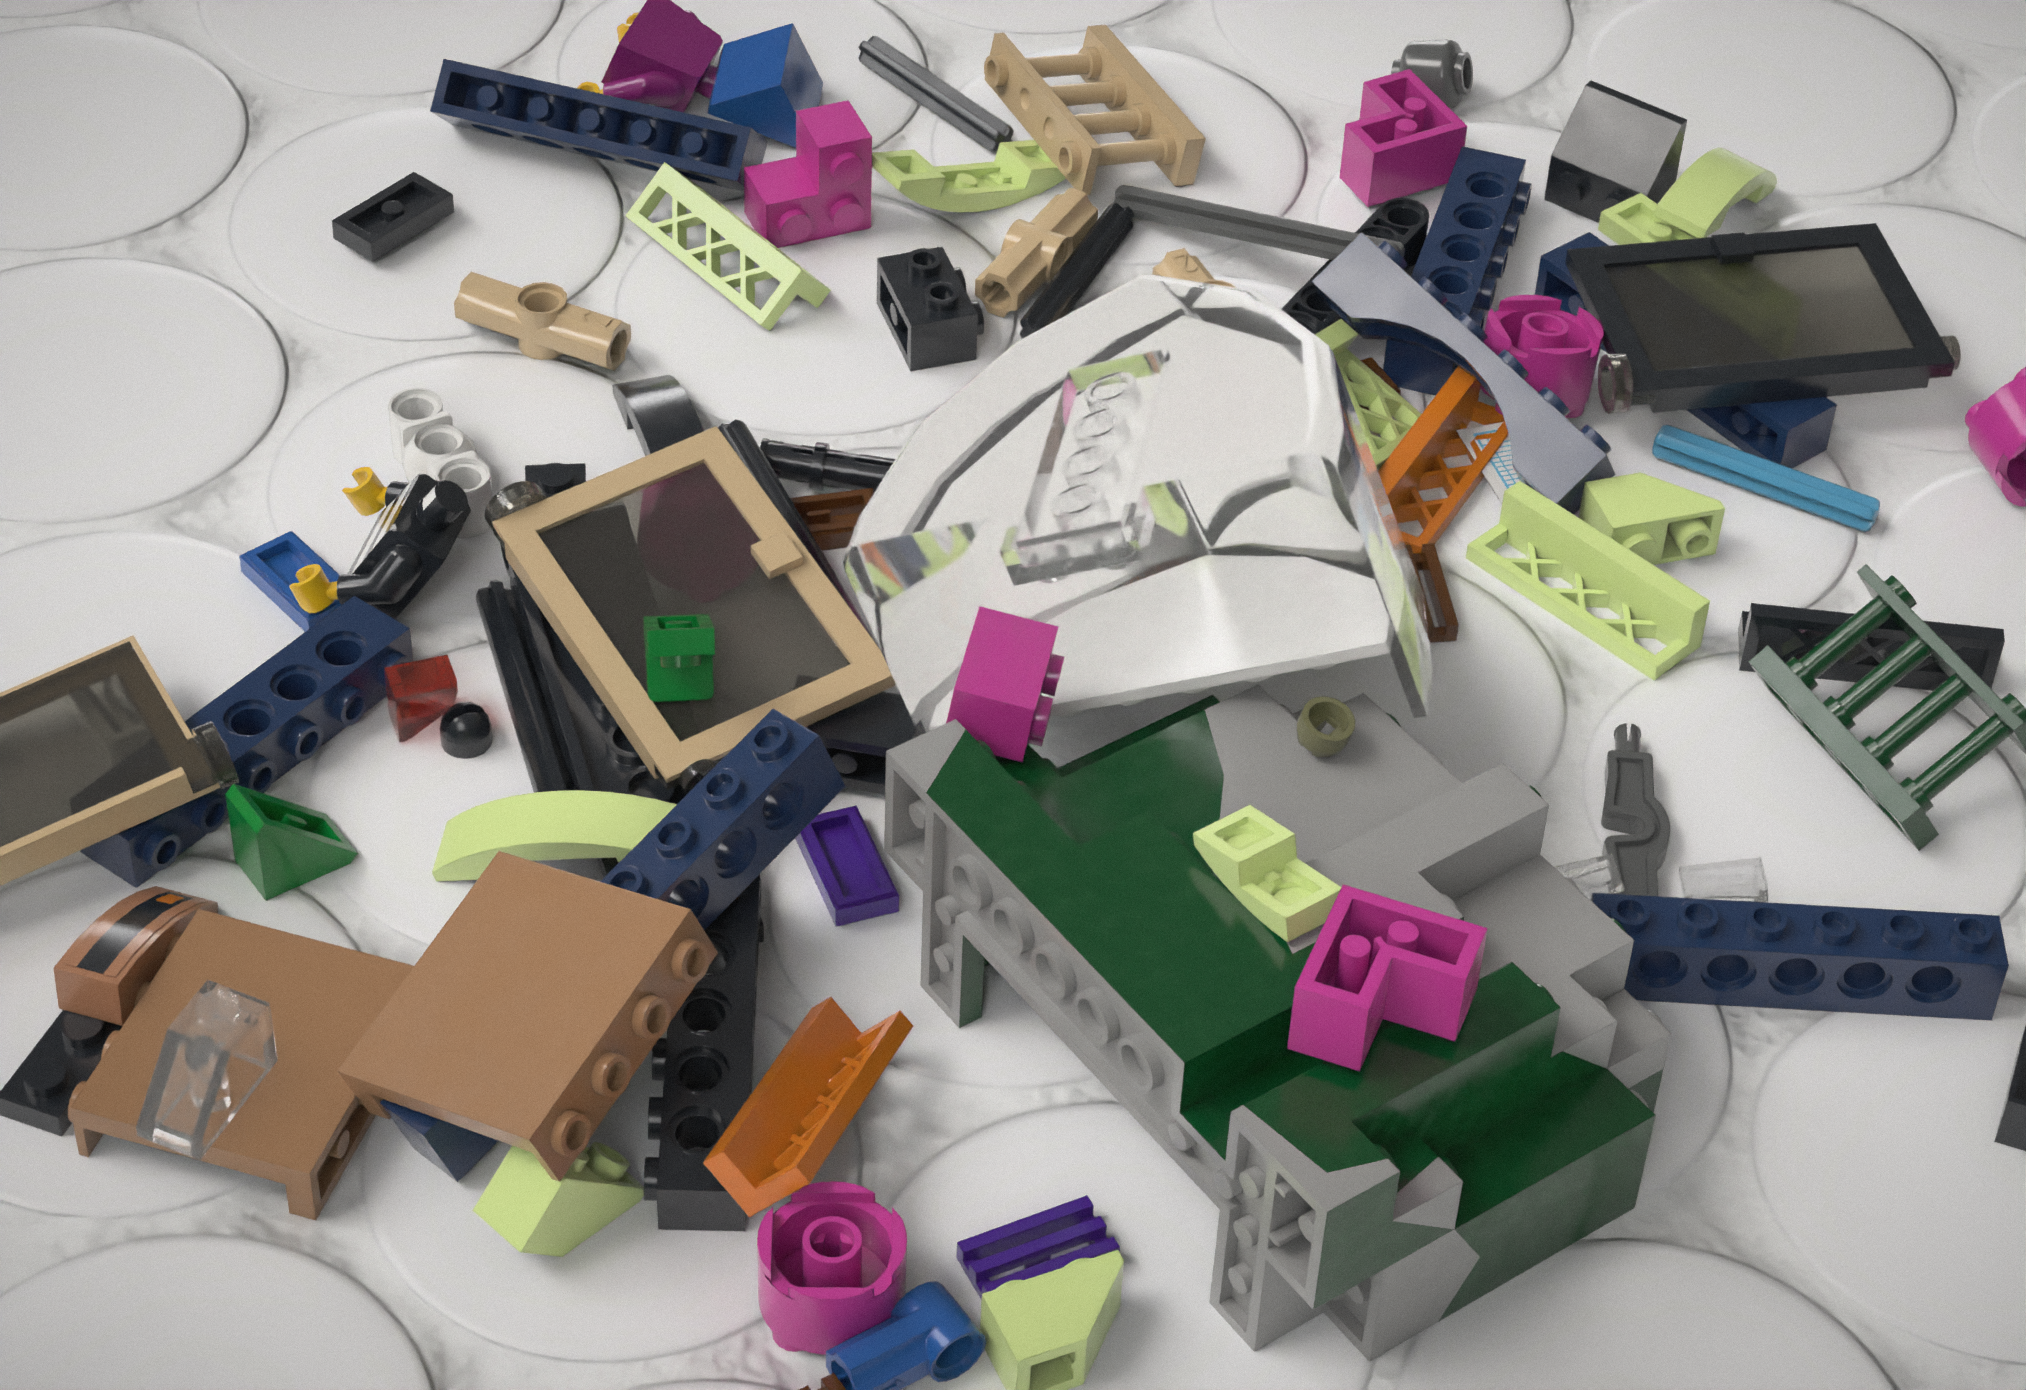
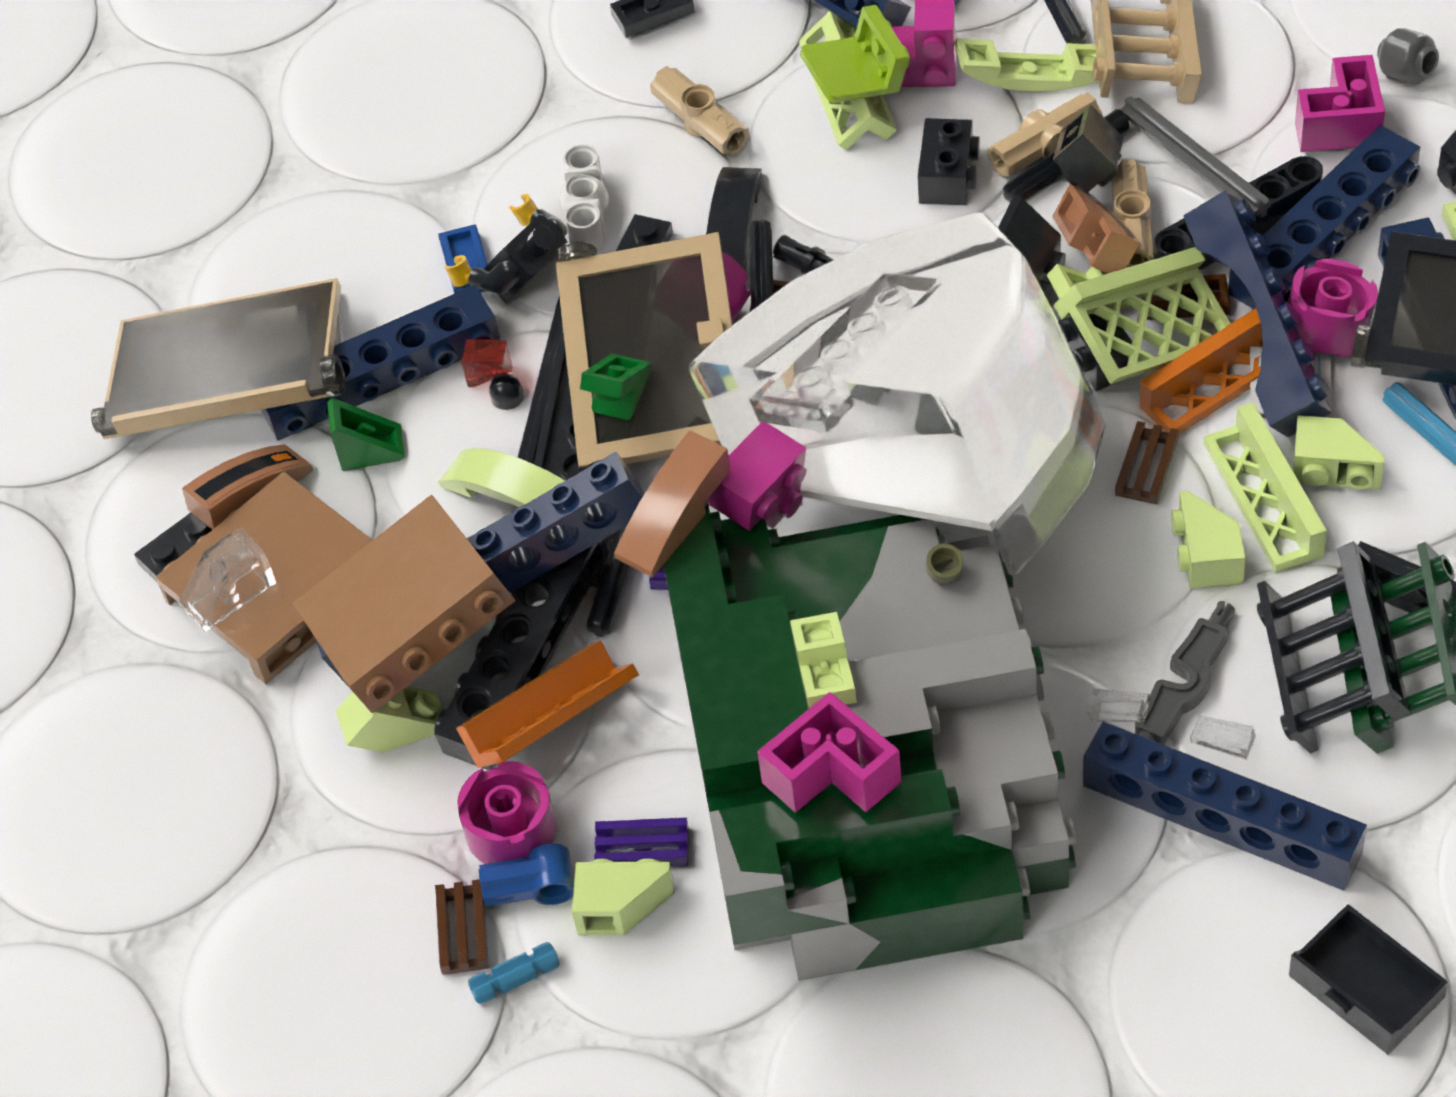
camera: 35 degrees right, 10 degrees up
none -> black axle [586,491,645,637]
none -> nougat slope [614,430,731,578]
none -> lime bracket [800,5,910,103]
none -> black brick [1053,104,1124,193]
none -> yellowish green slope [1171,491,1245,589]
none -> black fence [1257,541,1410,754]

